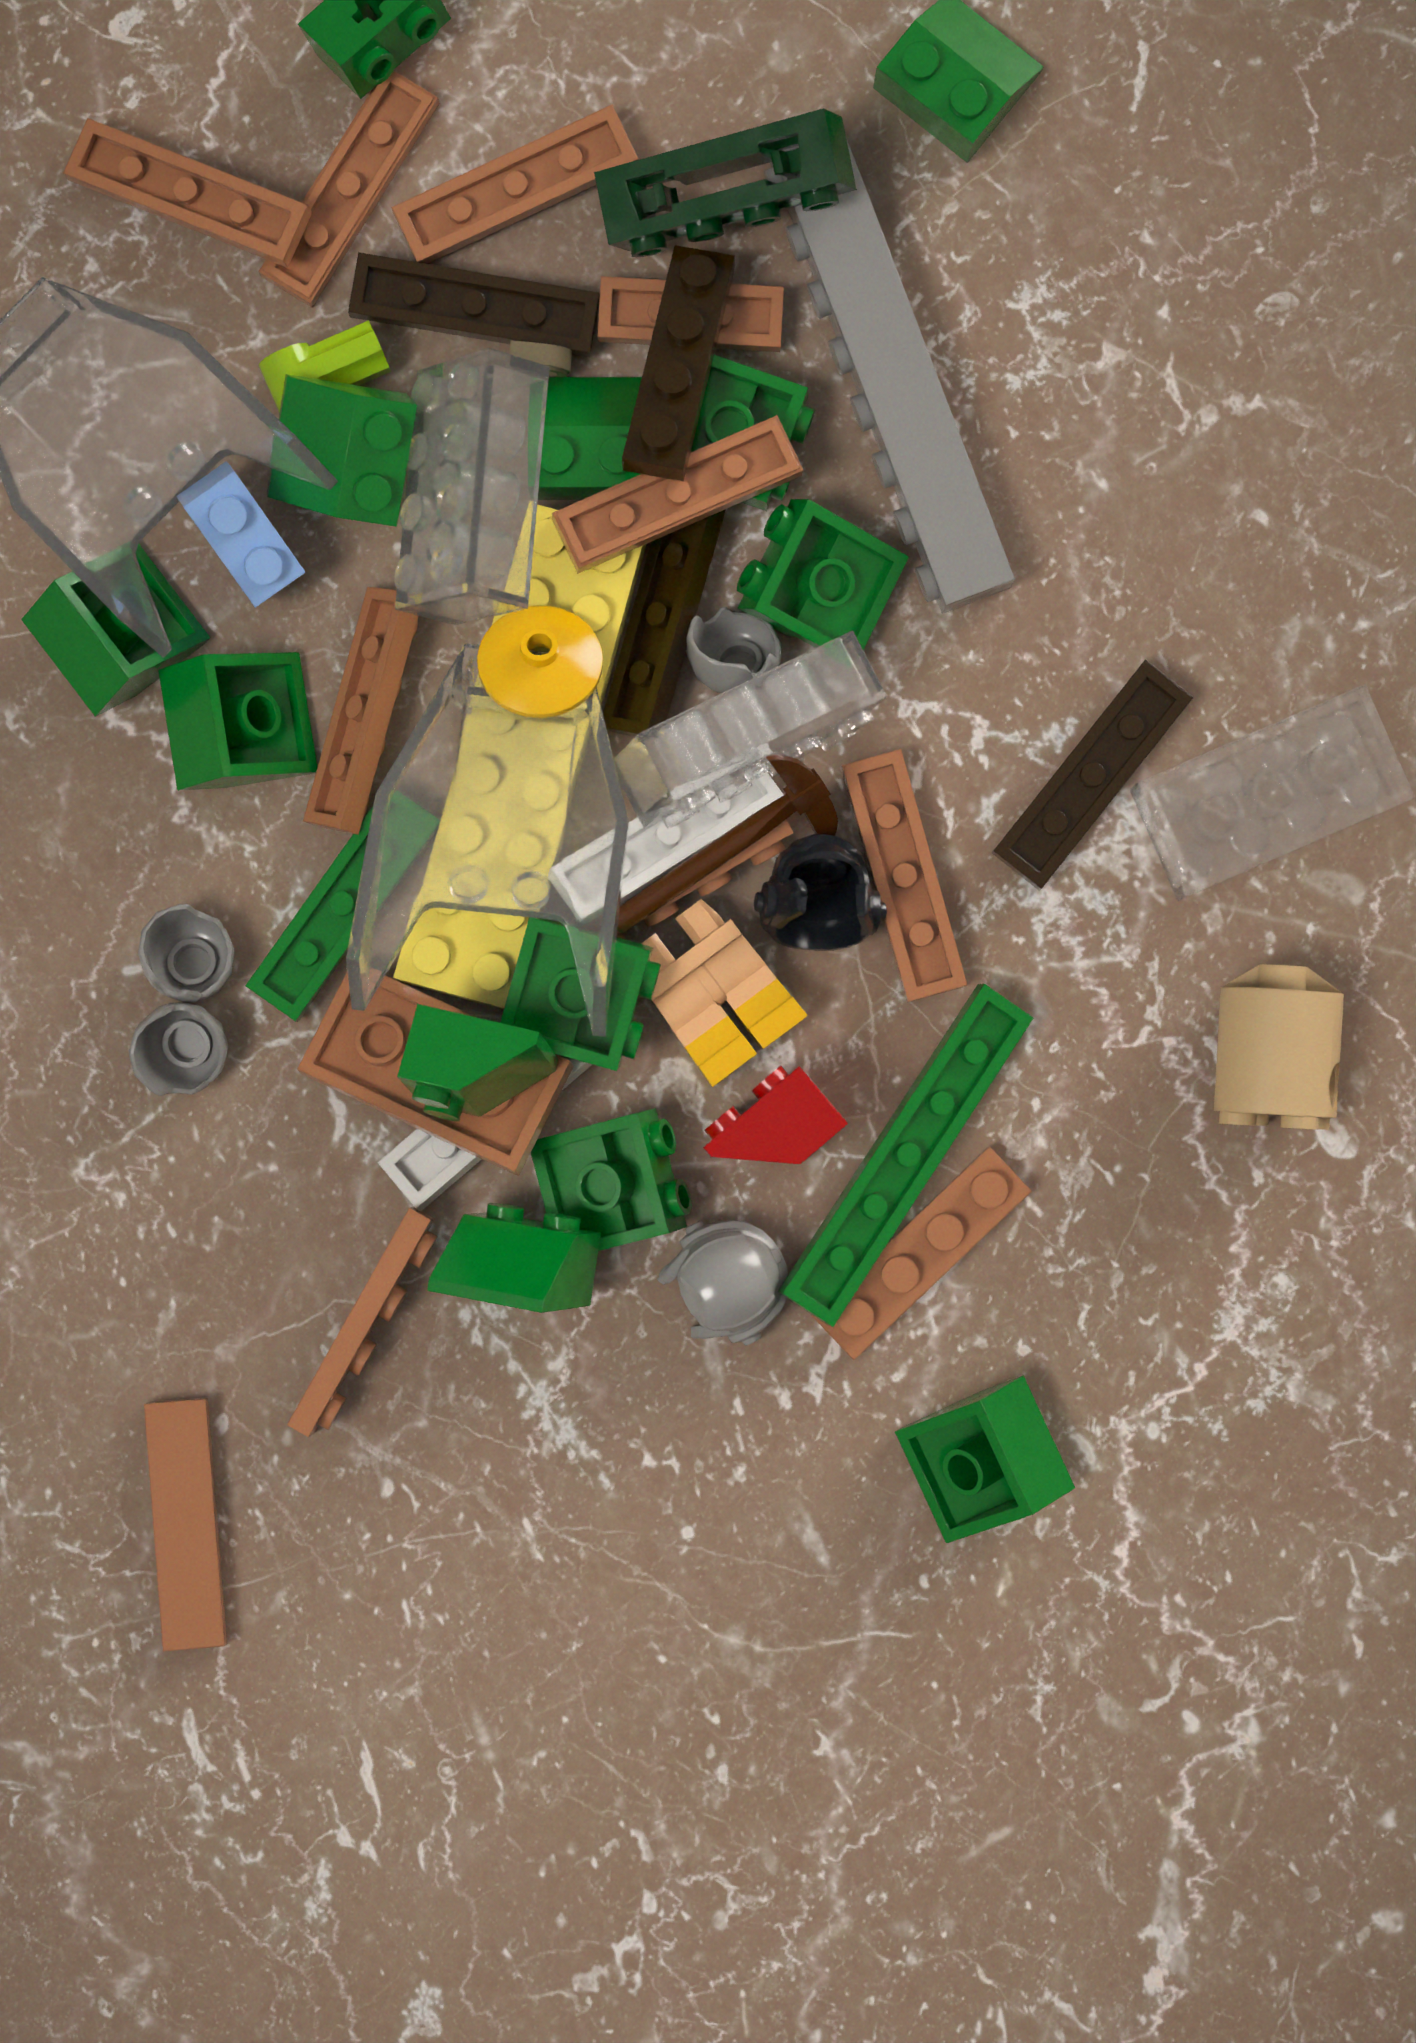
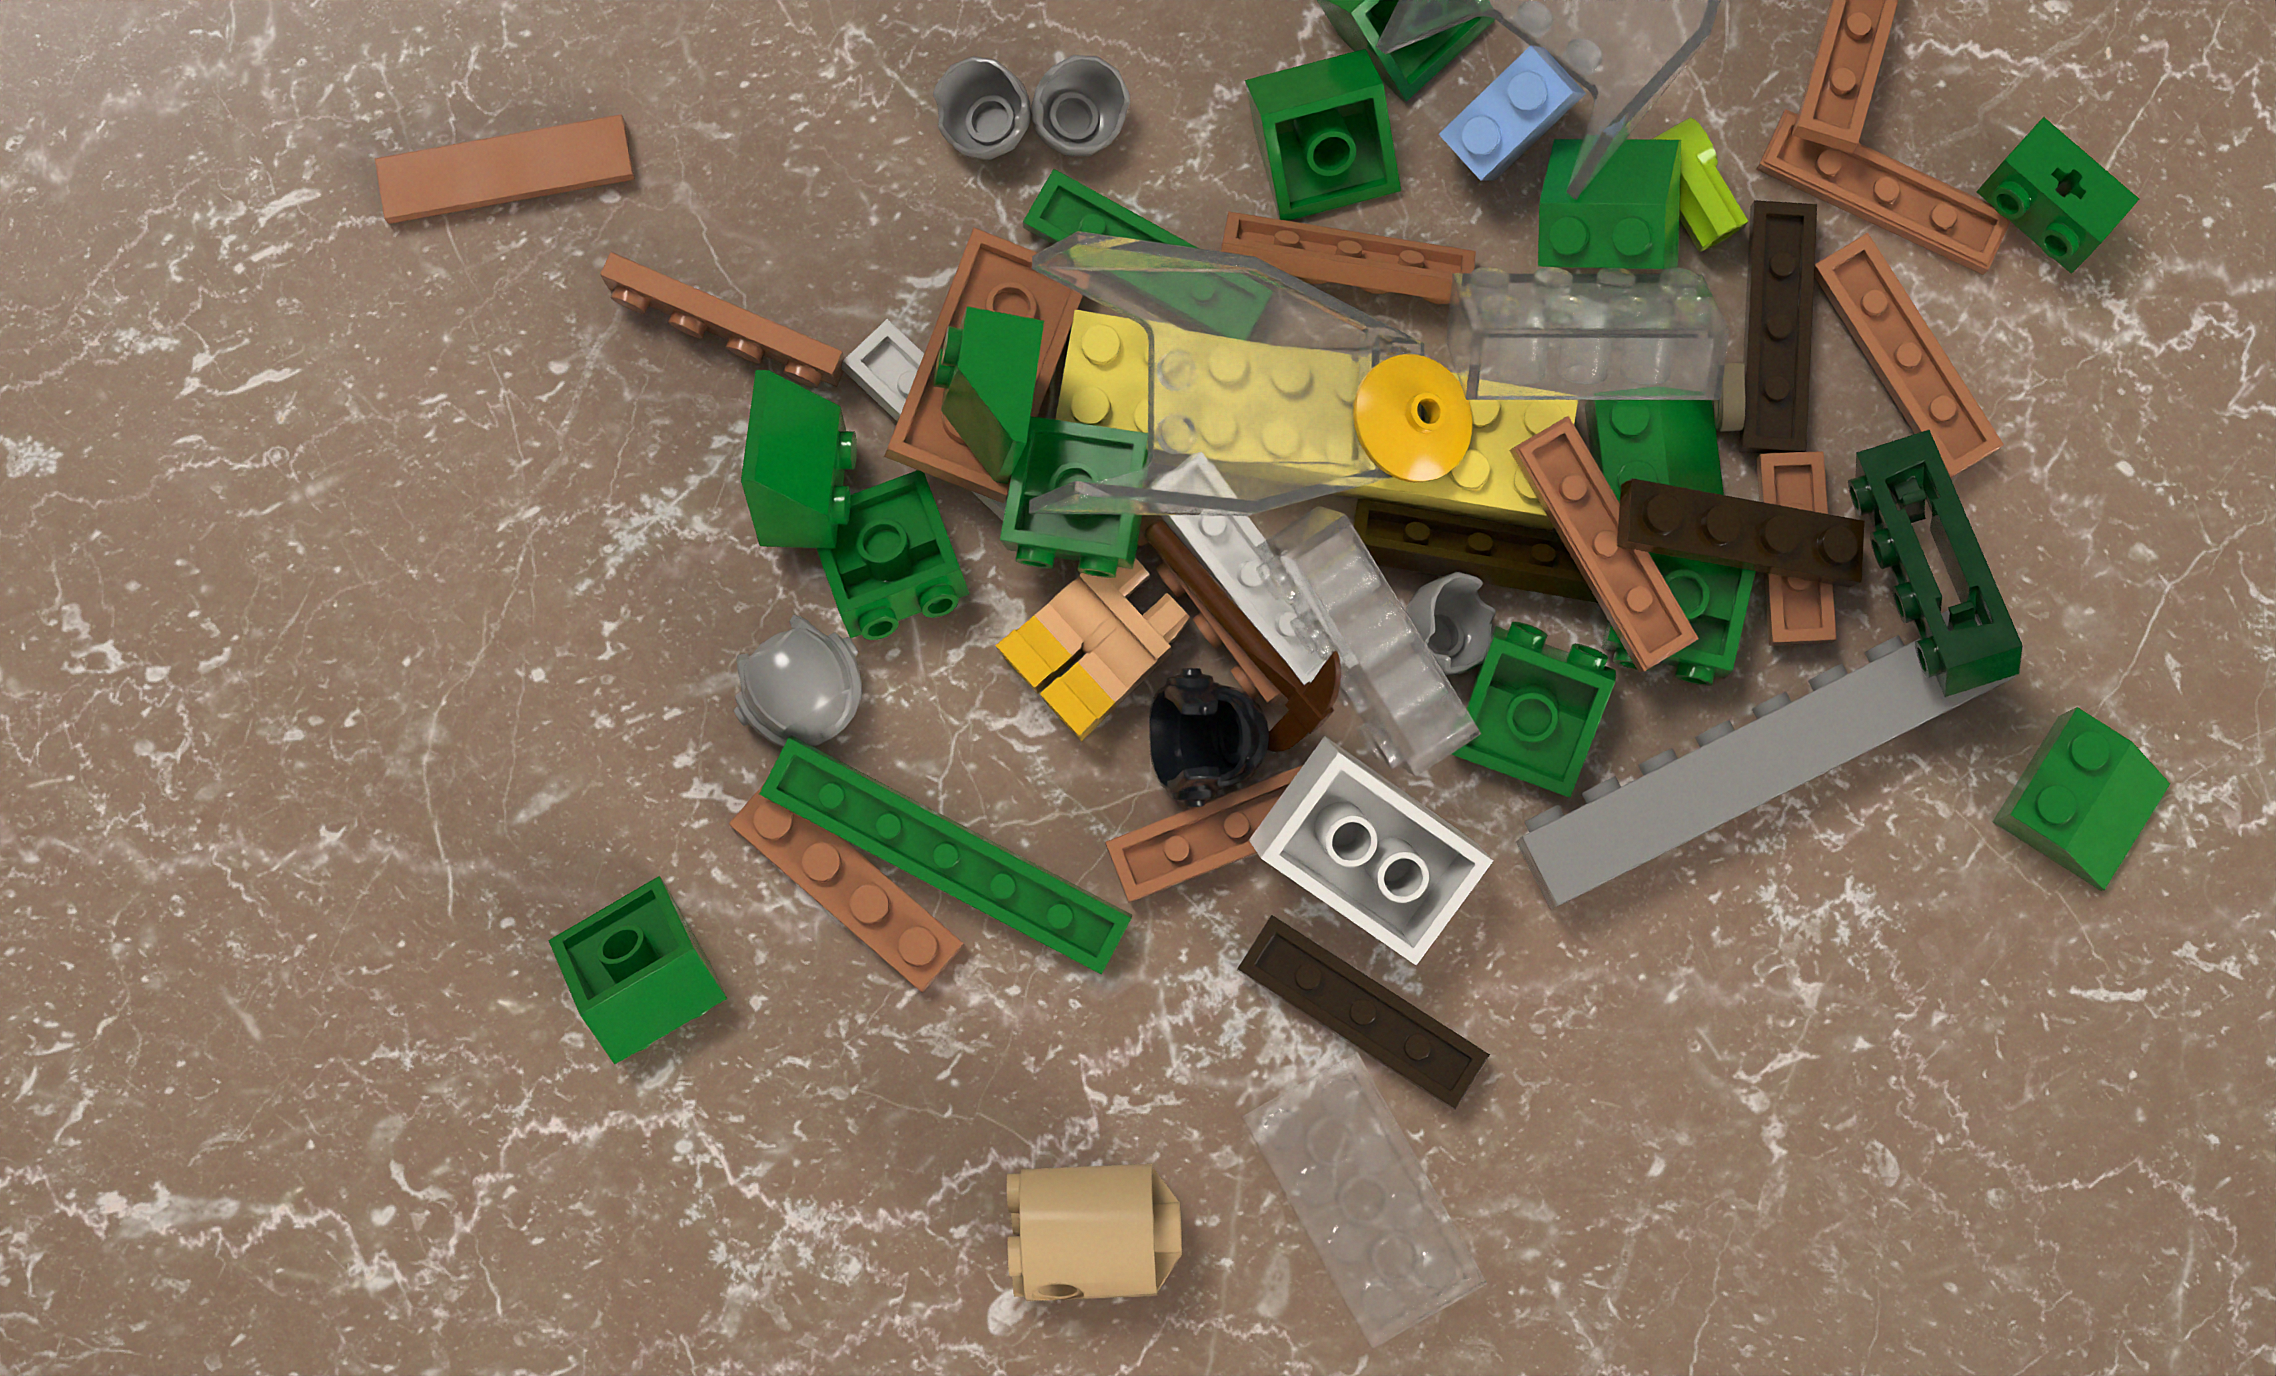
camera: 90 degrees right, 5 degrees down
red slope [703,1066,848,1165] -> none
none -> white brick [1249,736,1493,965]

